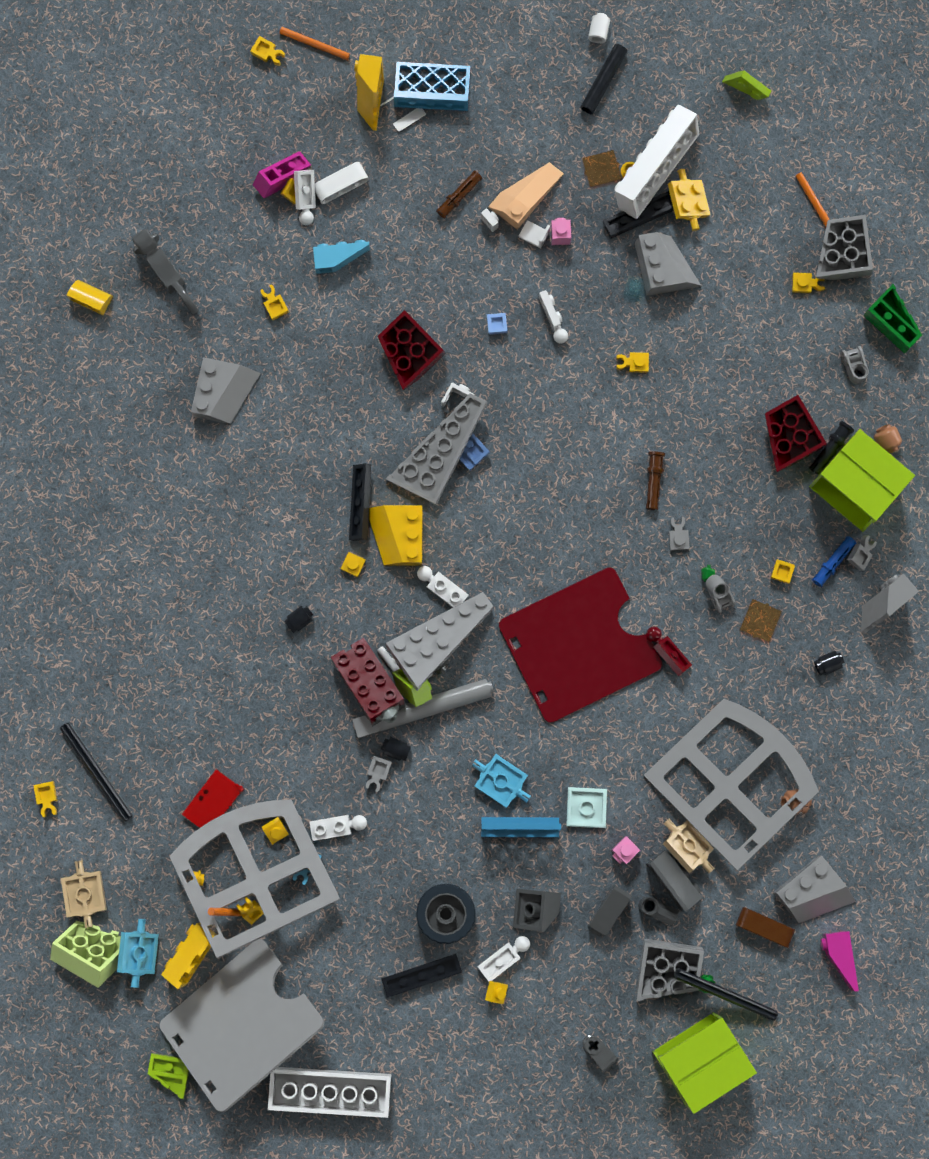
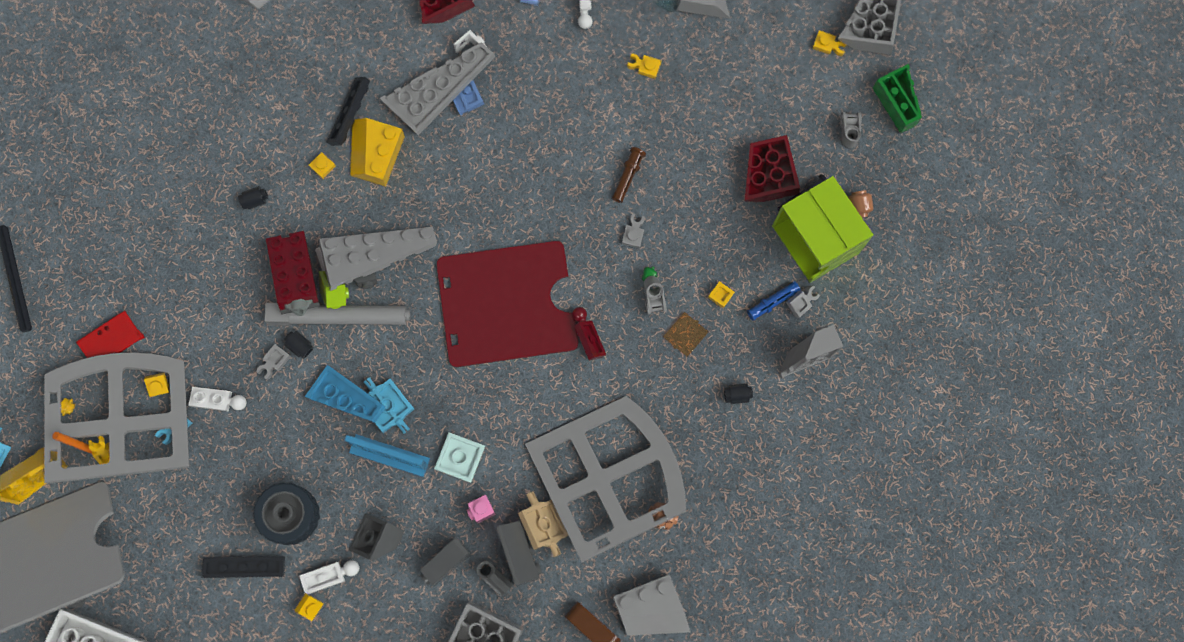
camera: 15 degrees right, 5 degrees down
white plate [417,566,468,607] -> none
none -> dark azure wing [305,365,386,423]

